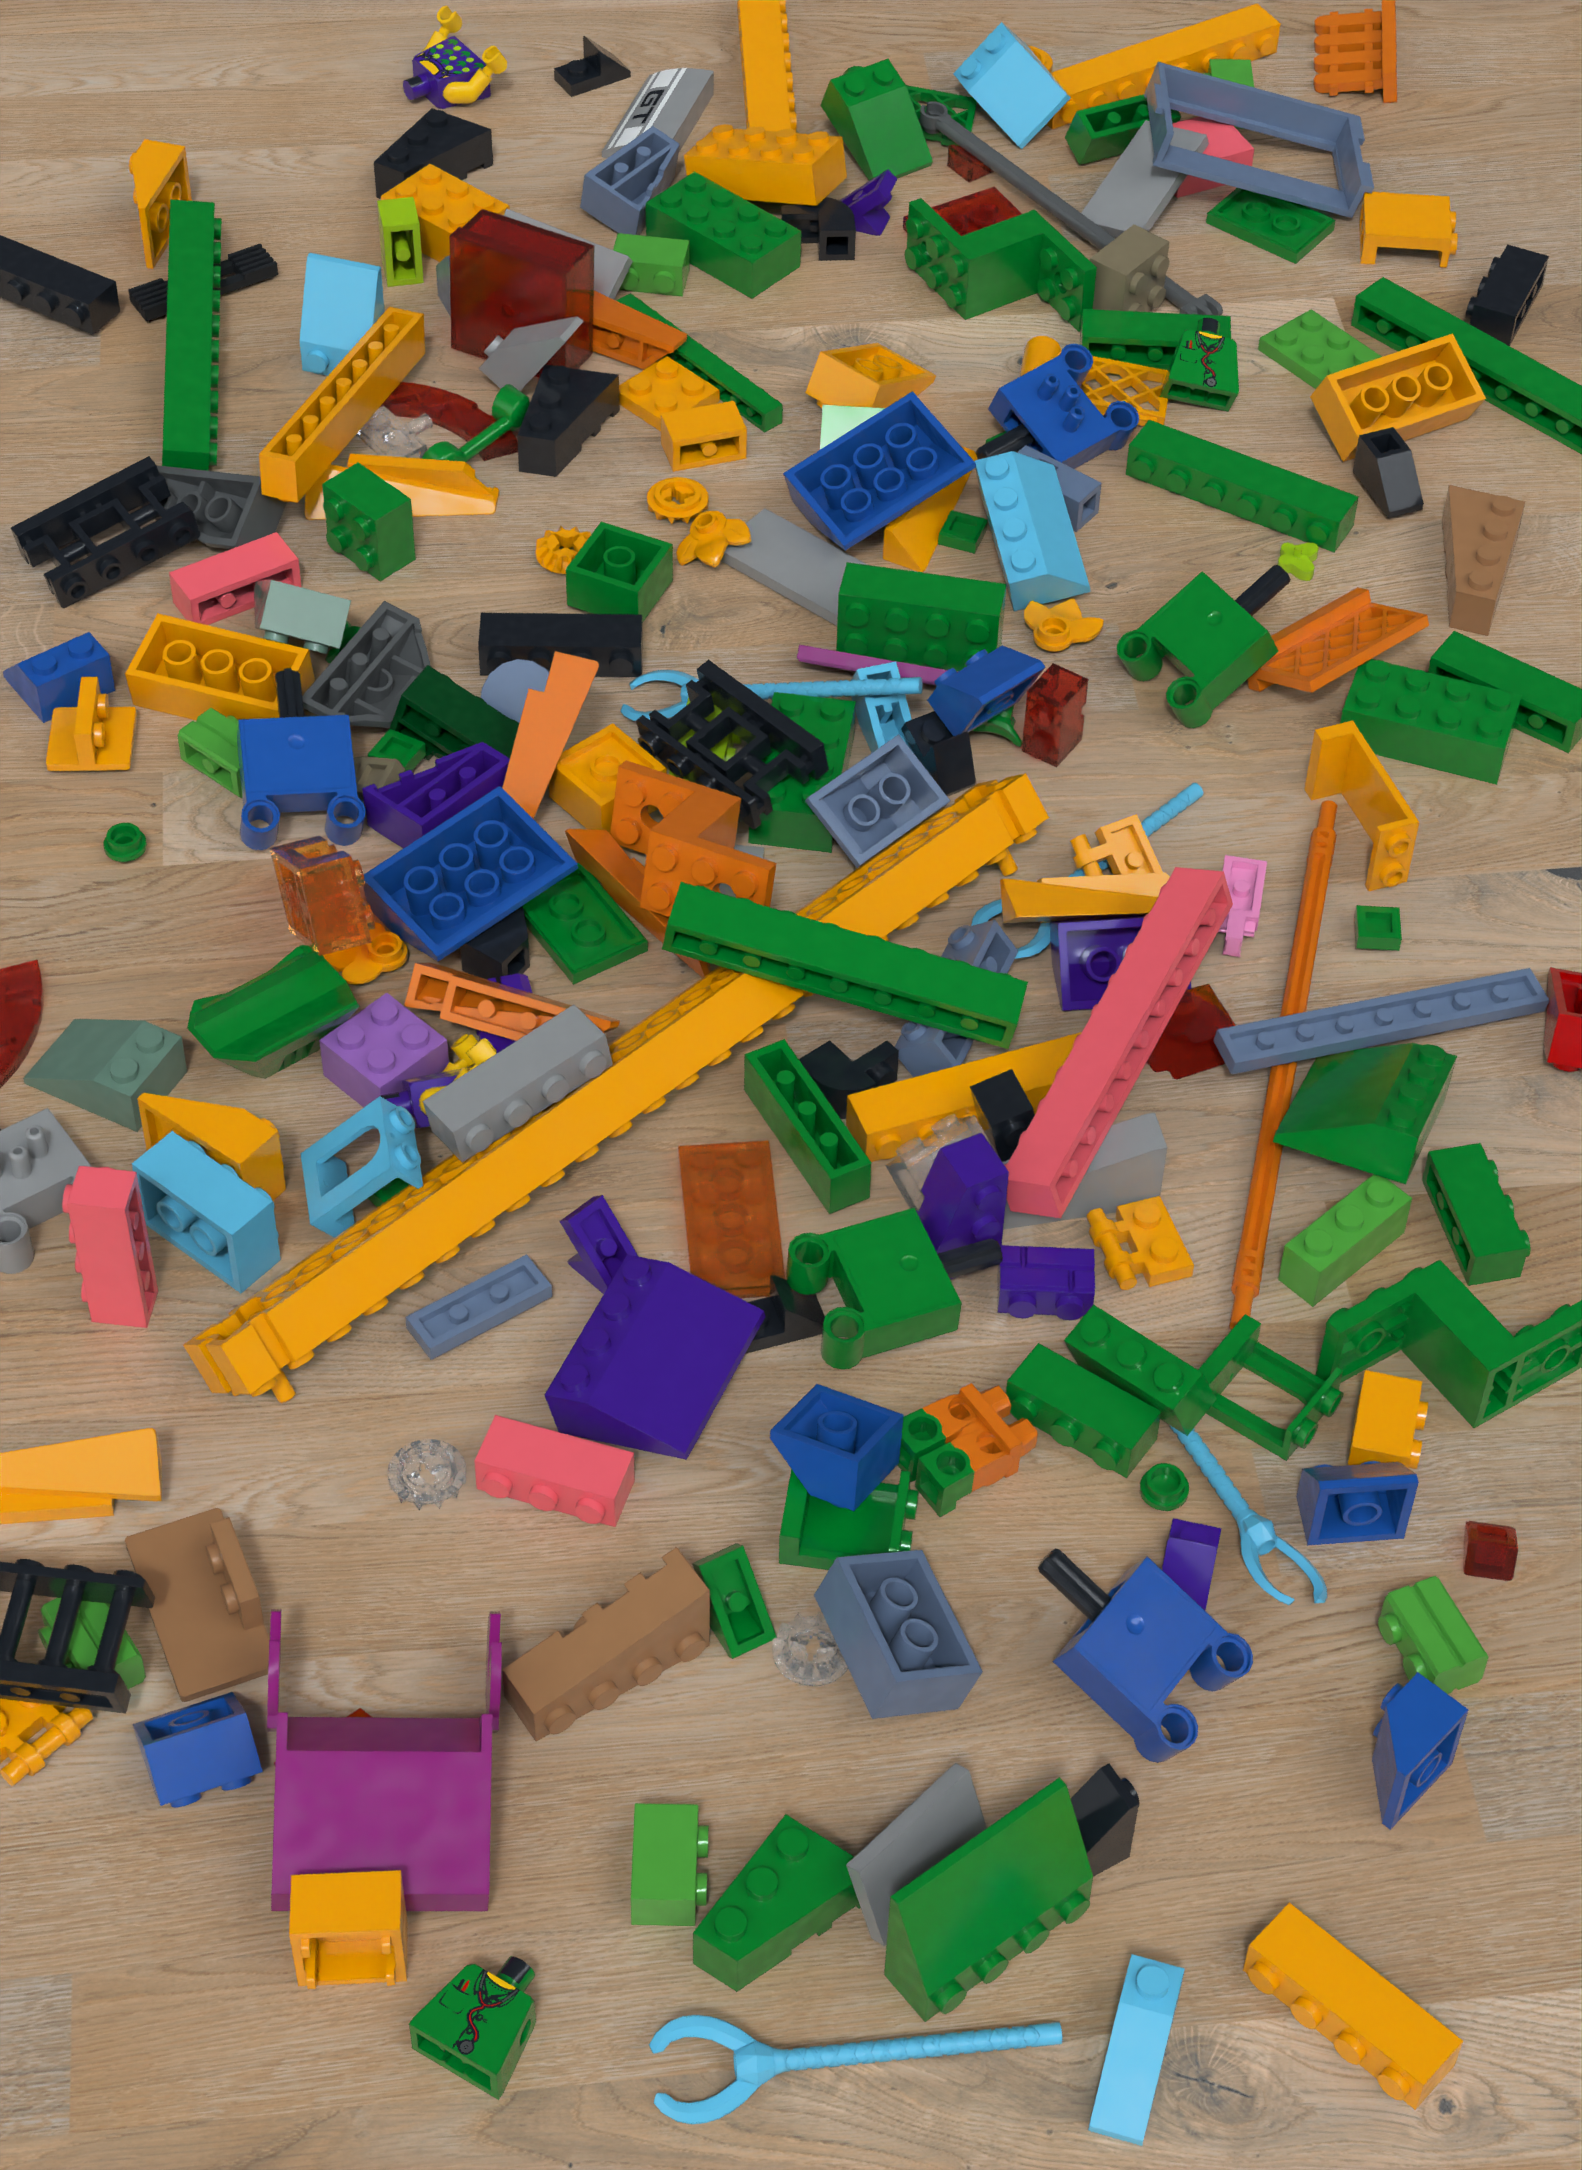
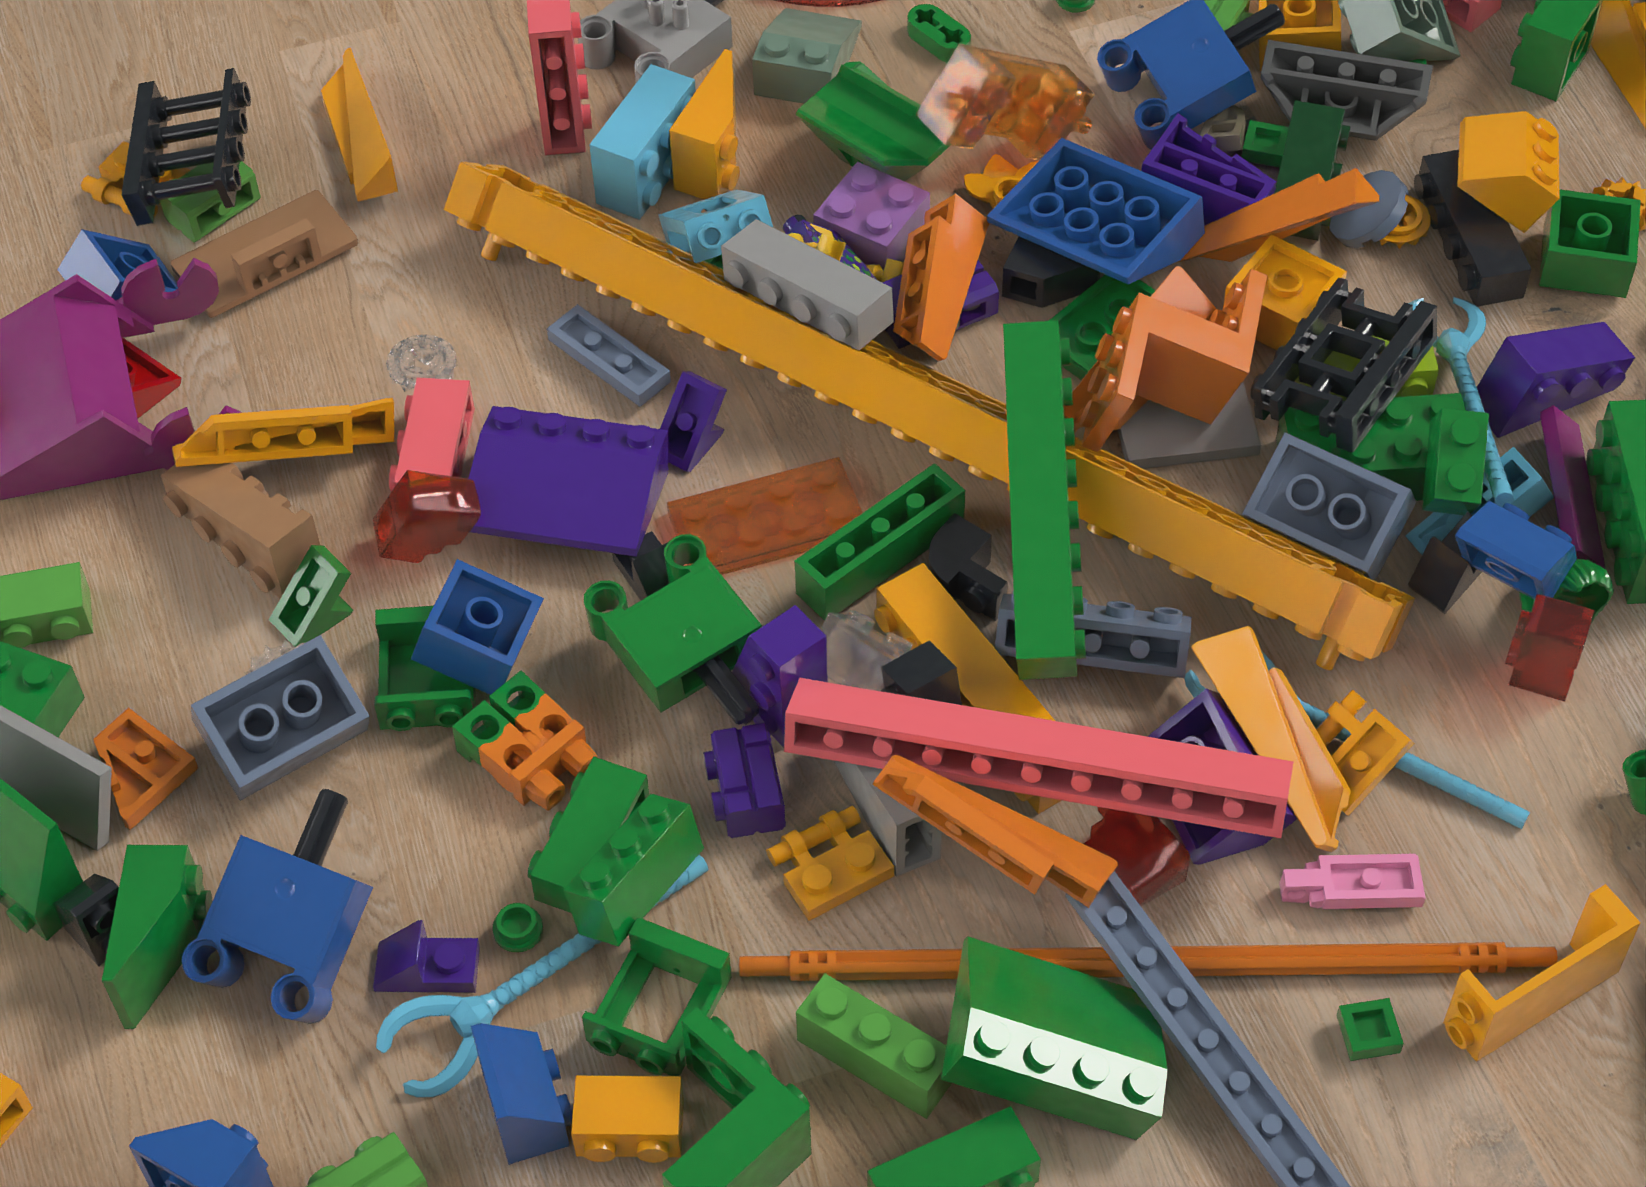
camera: 80 degrees right, 5 degrees up
none -> orange wing [93,708,199,830]
none -> green slope [102,845,212,1029]
none -> light orange wedge [172,398,394,467]
none -> clear red piece [373,470,481,563]
none -> orange wedge [872,755,1118,908]
none -> green beam [907,4,971,64]
none -> green brick [1422,408,1489,516]
none -> light orange slope [1457,111,1560,233]
none -> dark purple wedge [1477,322,1635,438]

